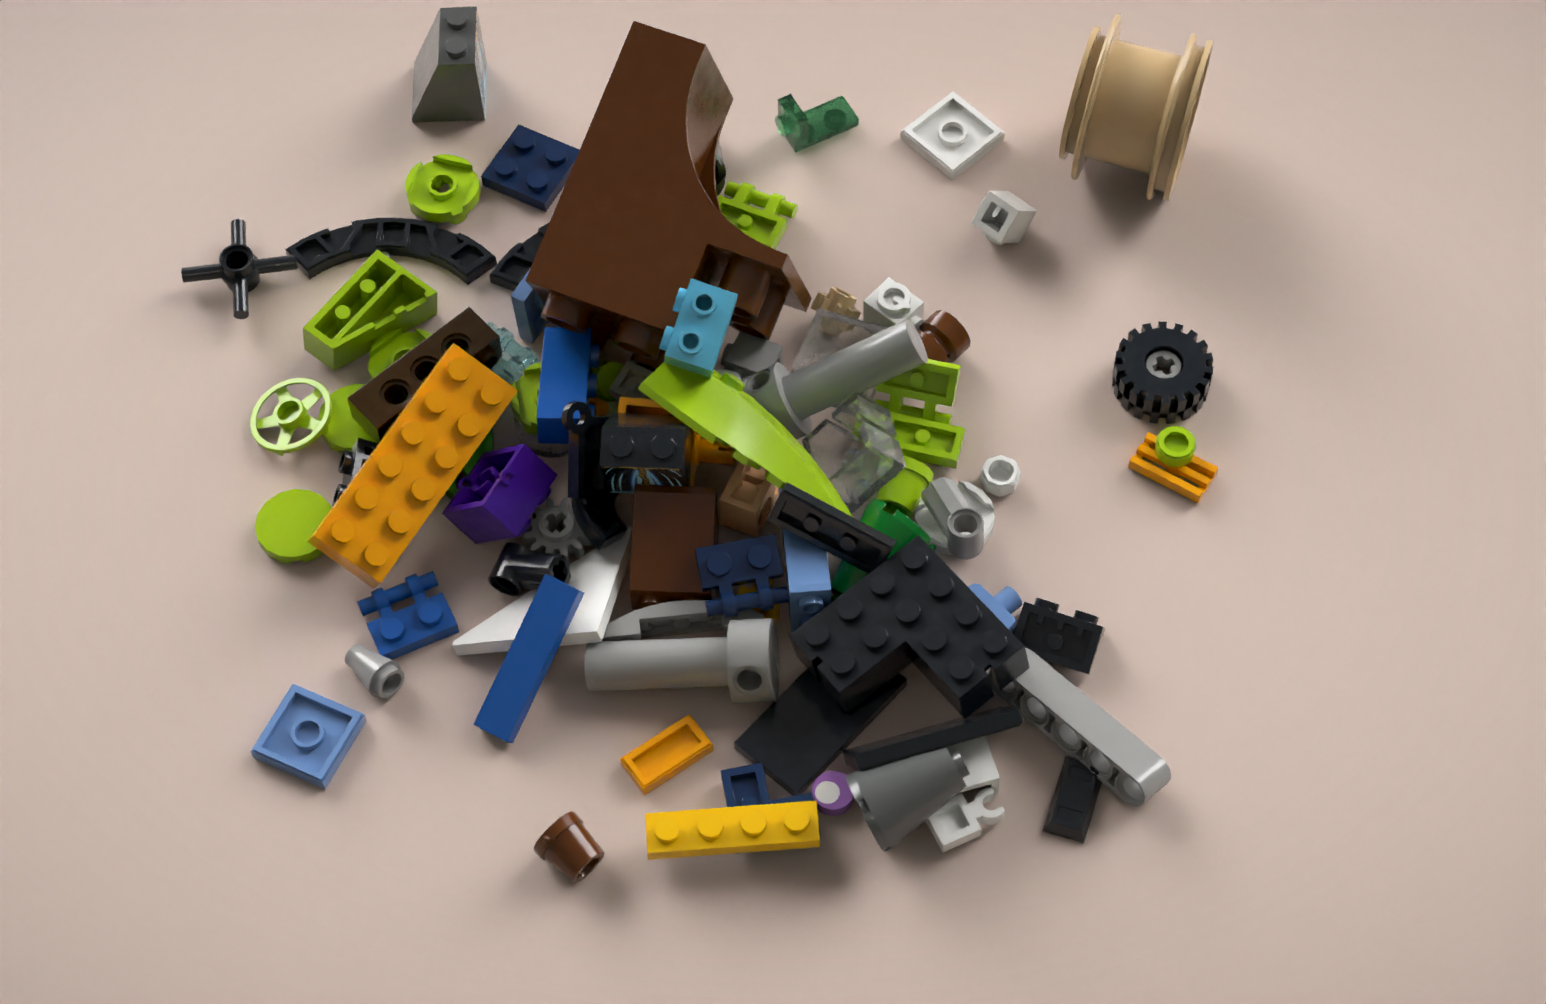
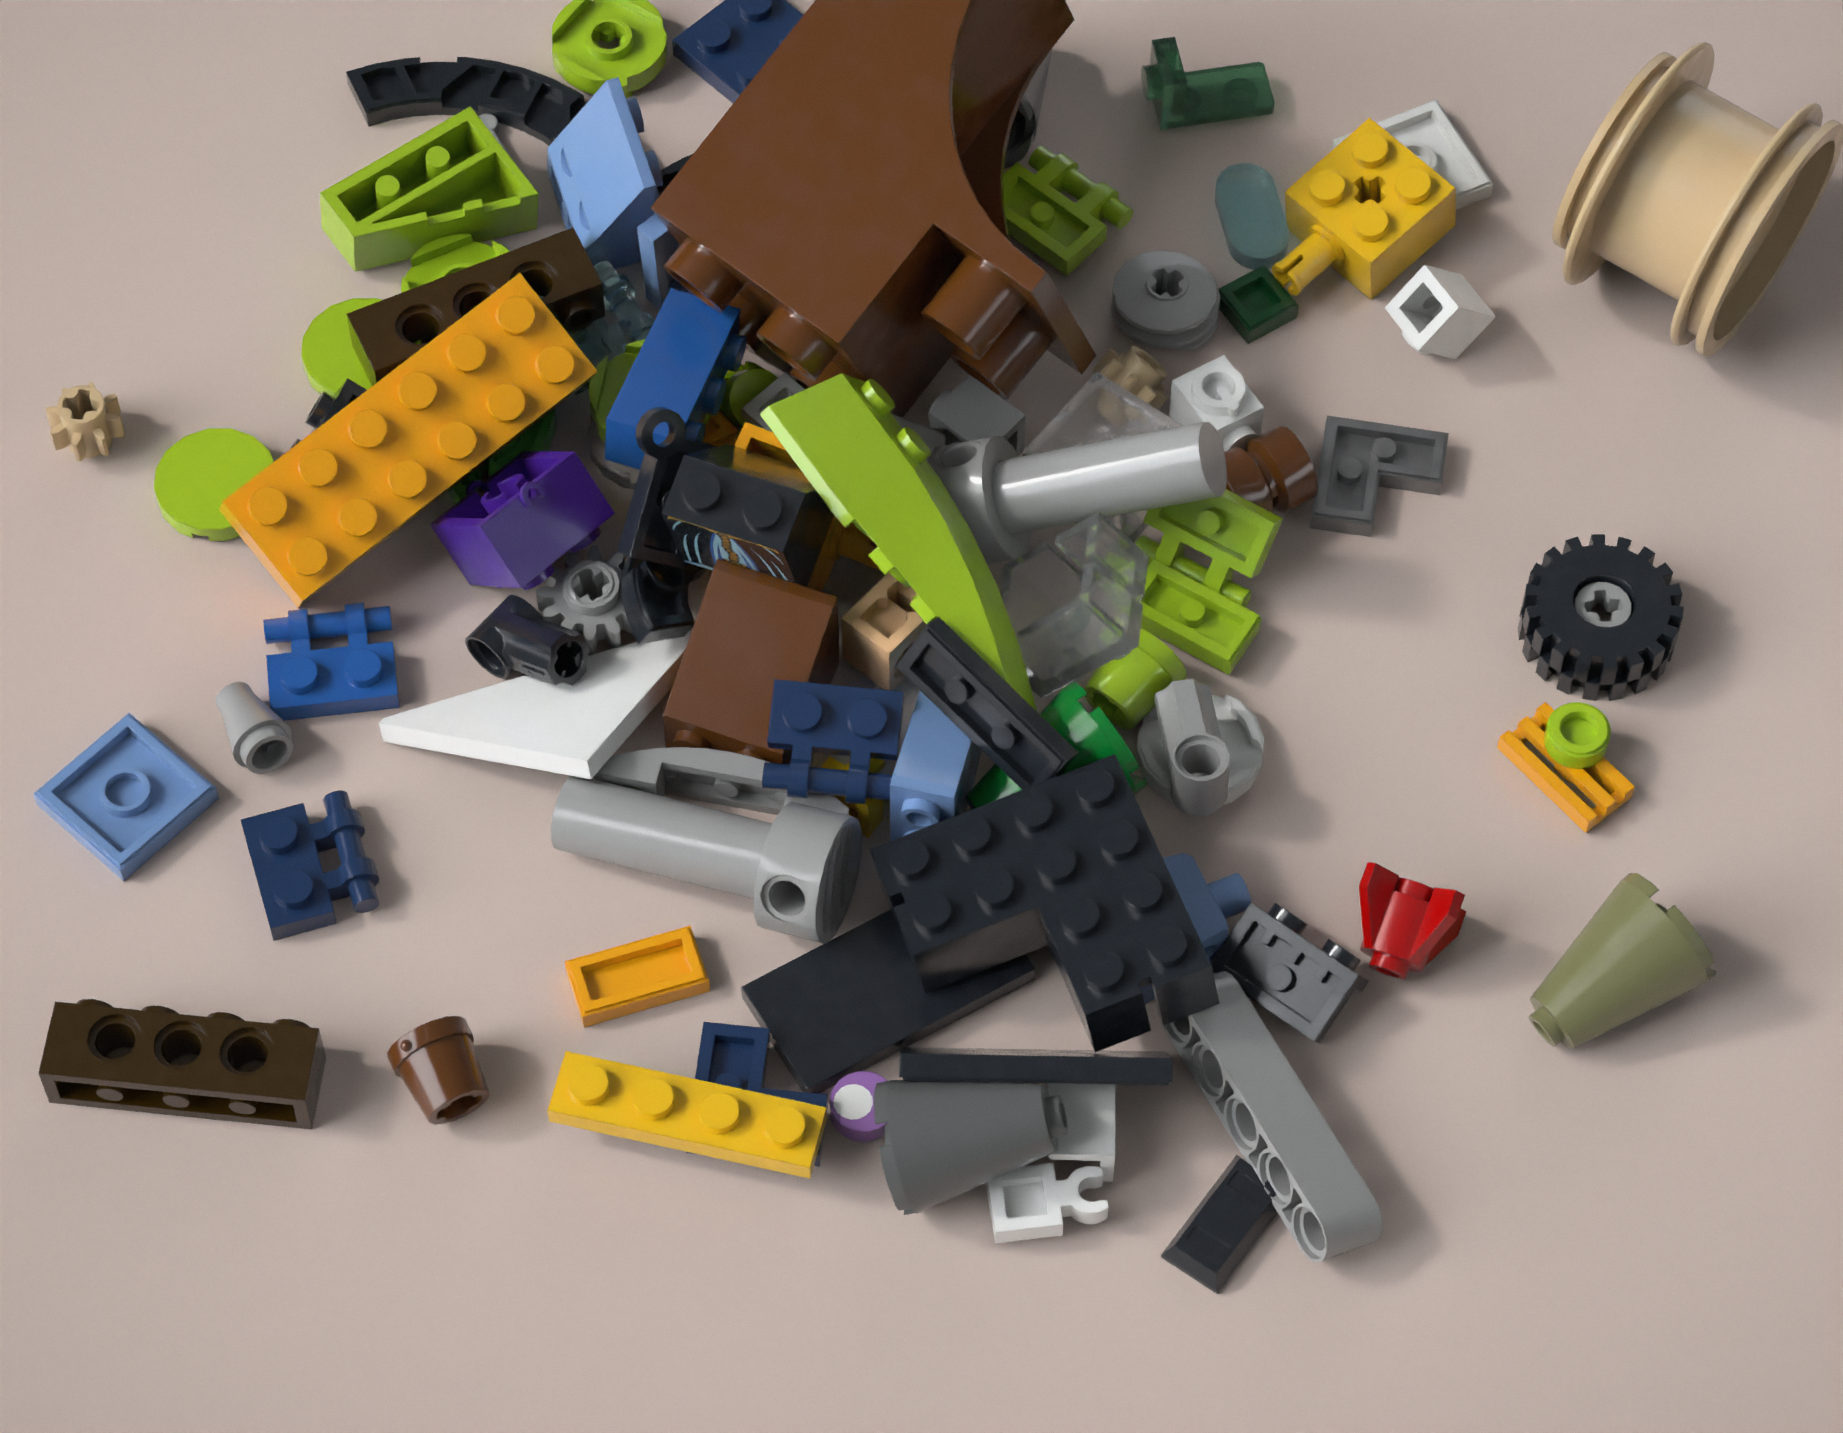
camera: 15 degrees right, 0 degrees up
black bar [181,219,298,319] -> none
lime wheel [250,378,333,456] -> none
blue tile [473,574,585,743] -> none
medium azure brick [659,279,738,378] -> none
white tile [980,455,1021,497] -> none
none -> dark brown brick [38,999,326,1130]
none -> tan gear [45,382,125,462]
none -> dark blue plate [241,790,379,941]
none -> medium blue slope [547,77,663,274]
none -> light grey piece [1111,250,1220,351]
none -> clear light blue tile [1215,163,1289,270]
none -> dark green tile [1218,265,1299,344]
none -> yellow brick [1271,117,1456,300]
none -> flat silver tile [1310,415,1449,537]
none -> red brick [1359,862,1467,980]
none -> olive cone [1529,873,1717,1049]

